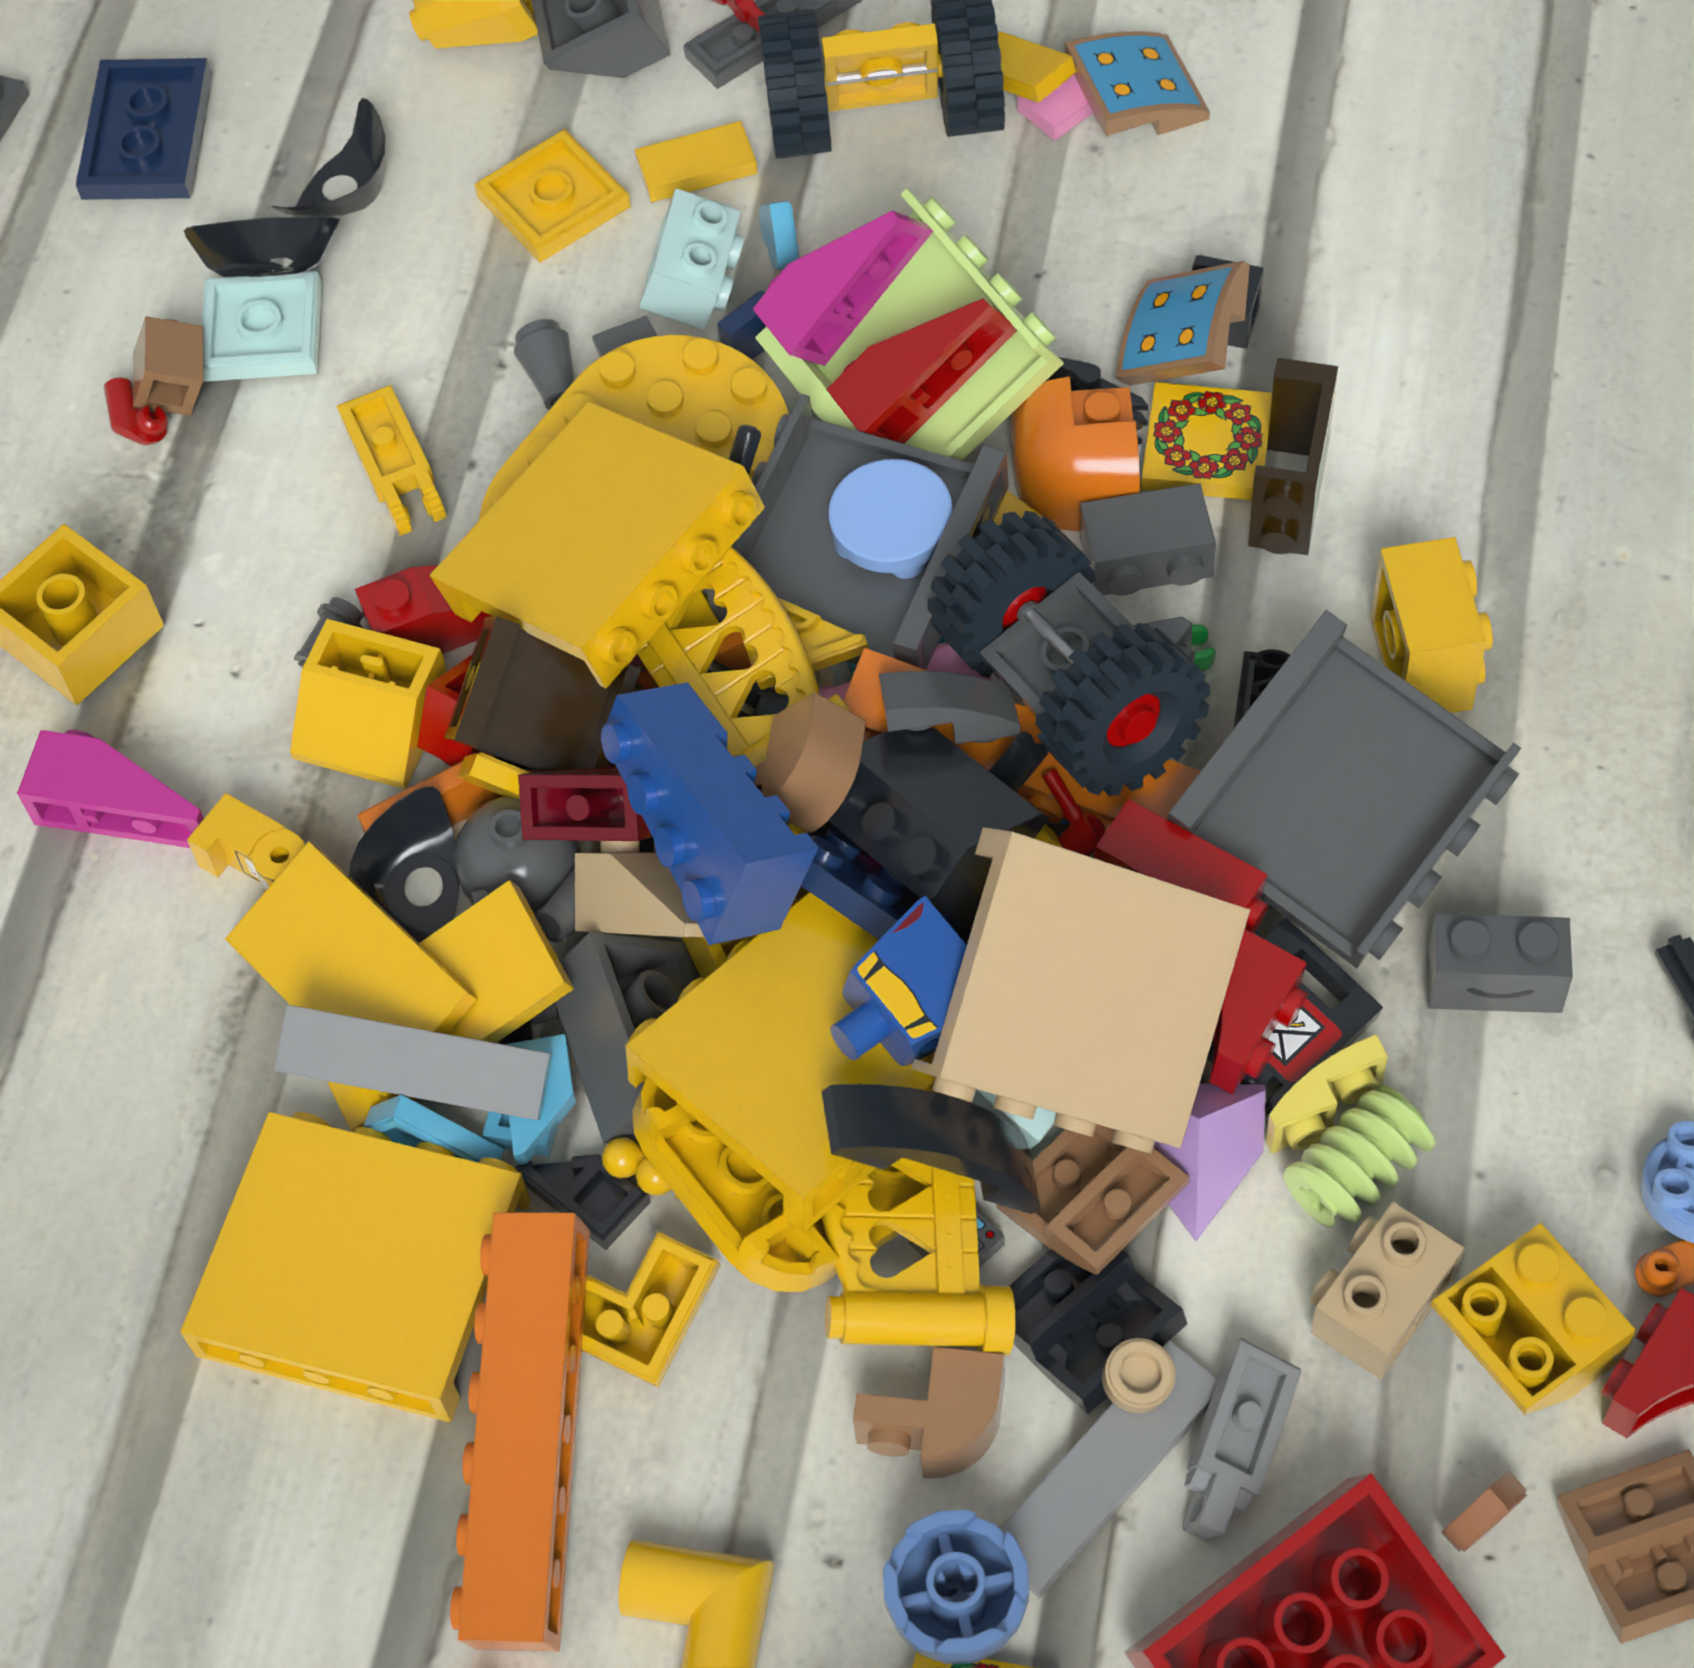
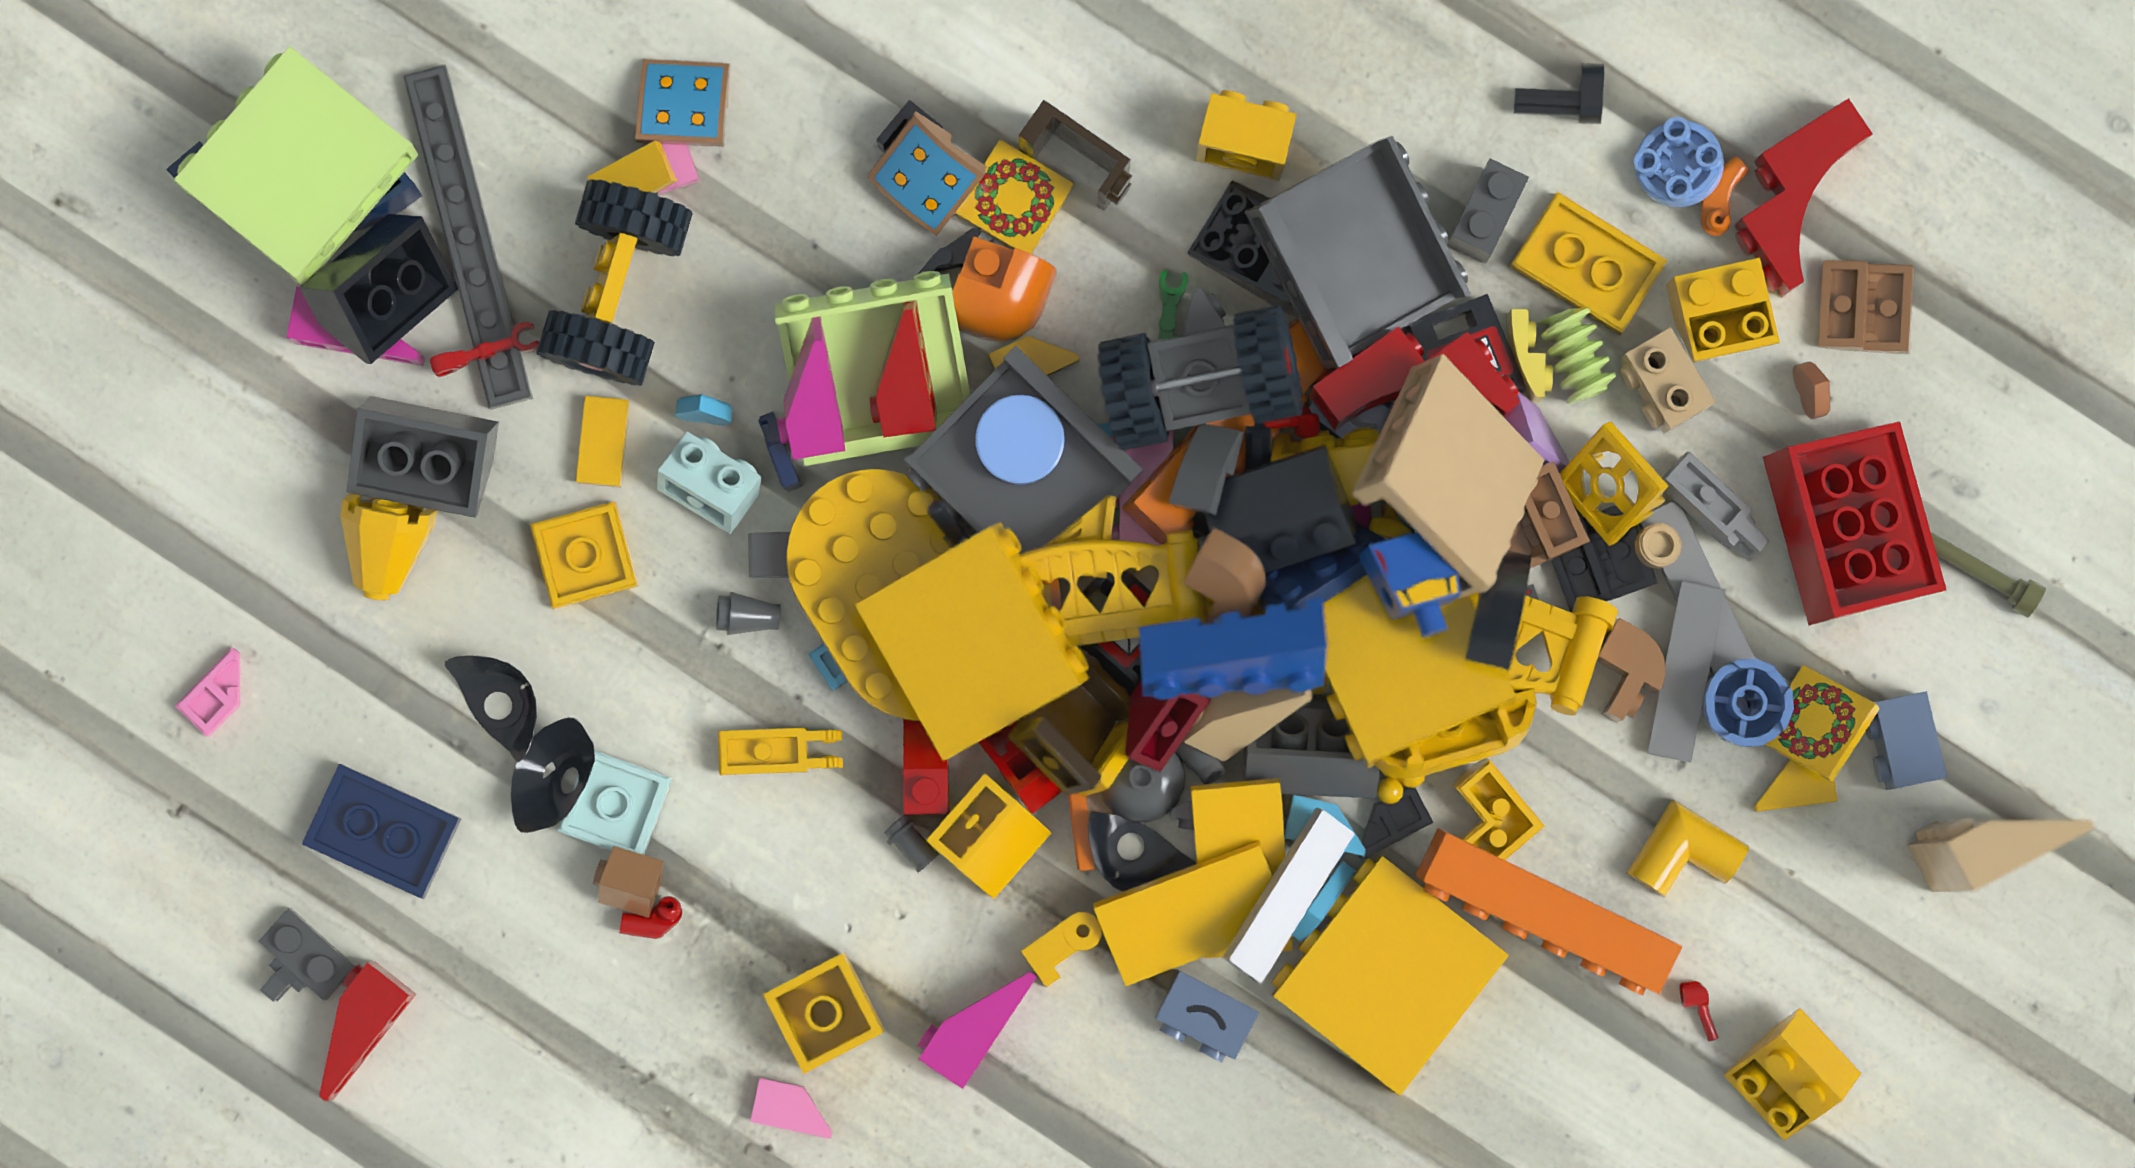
camera: 75 degrees left, 25 degrees up
dark grey brick [1080,483,1216,596] -> none
none -> sand blue brick [1155,971,1259,1063]
none -> yellow tile [1510,191,1668,335]
none -> yellow piece [1559,421,1669,546]
none -> light grey tile [1647,581,1725,763]

